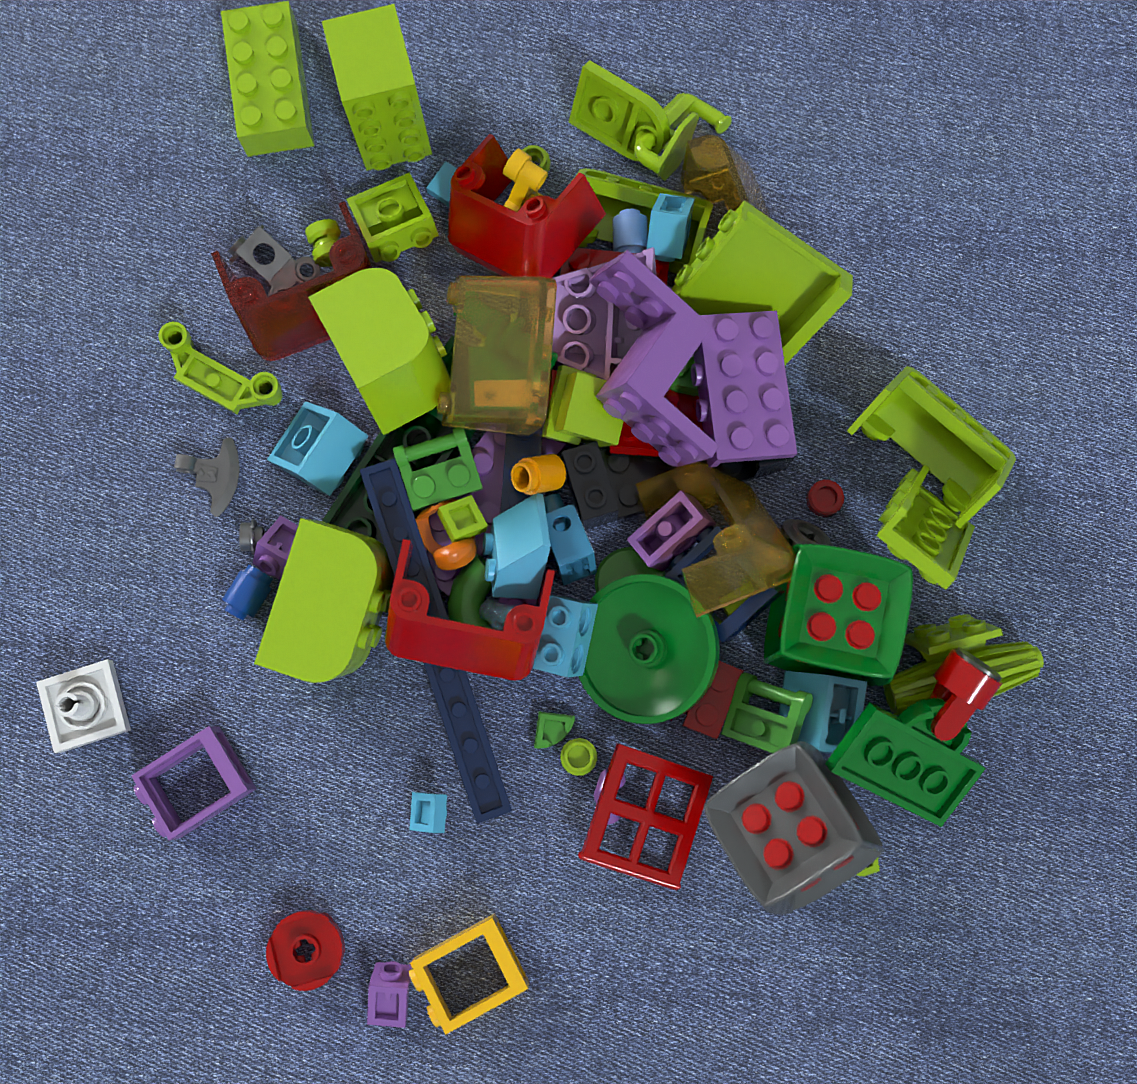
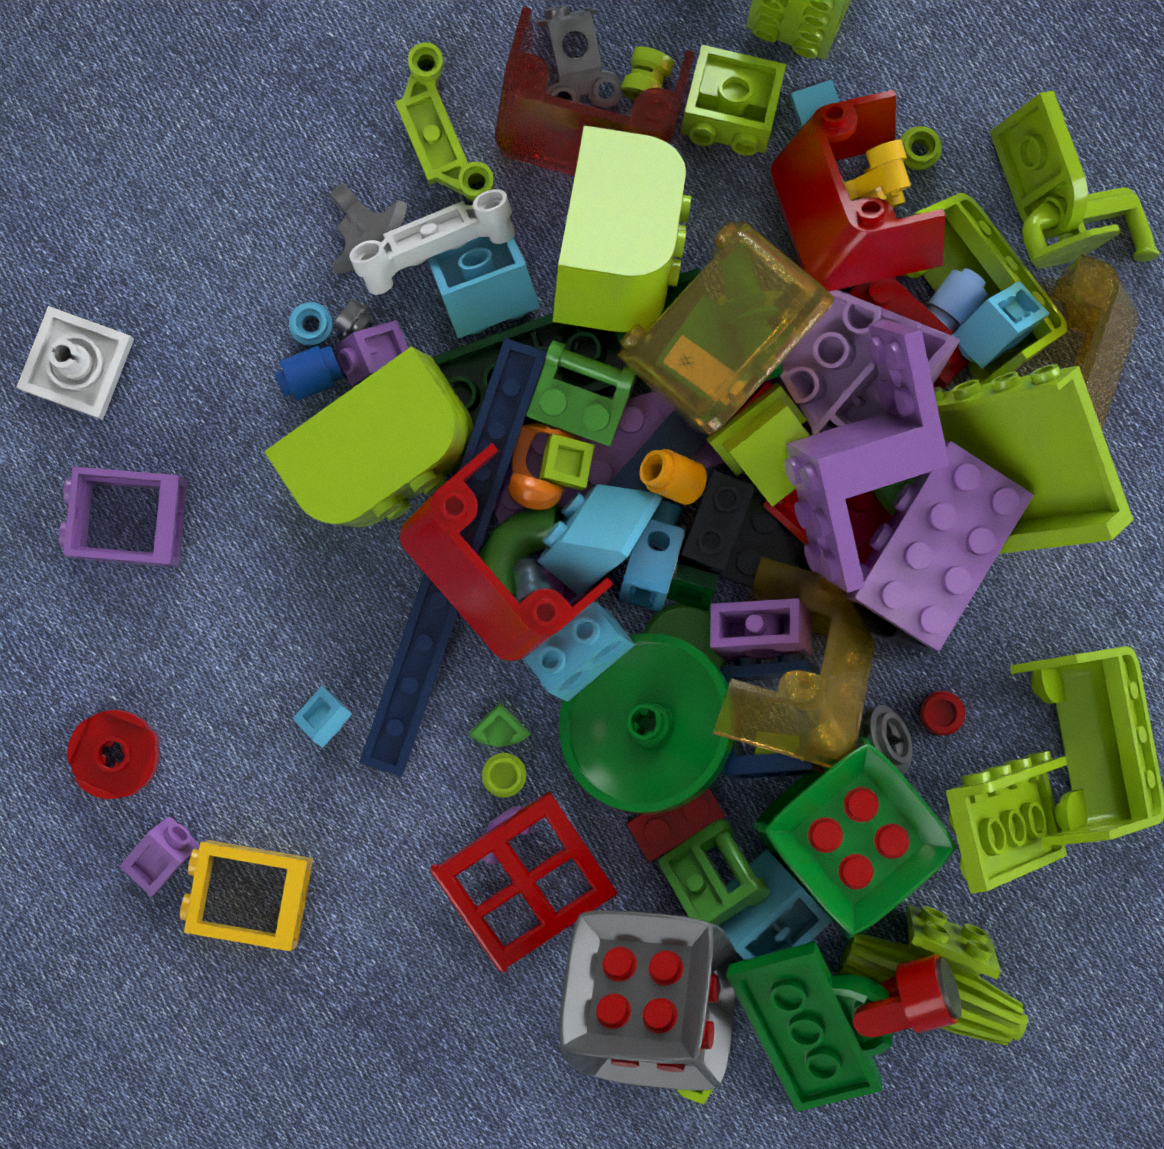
camera: 40 degrees right, 5 degrees up
none -> medium azure plate [289,302,333,347]
none -> white plate [349,189,515,295]
none -> dark green plate [666,563,719,611]

